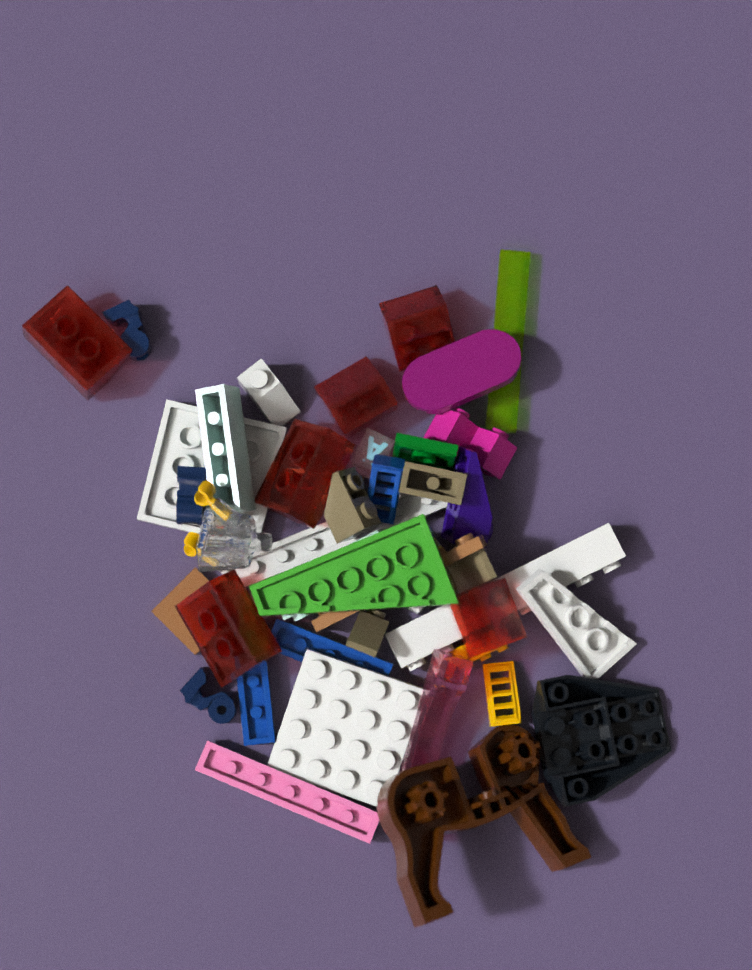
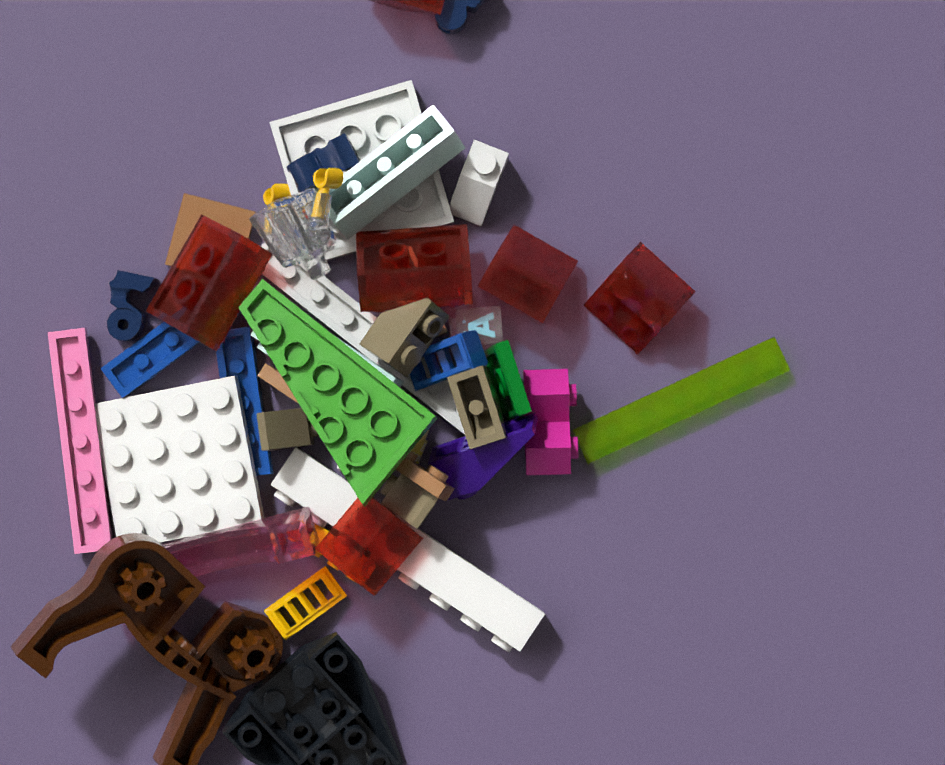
camera: 65 degrees right, 5 degrees up
magenta tile [402,329,522,414] -> none
white wing [516,569,637,679] -> none

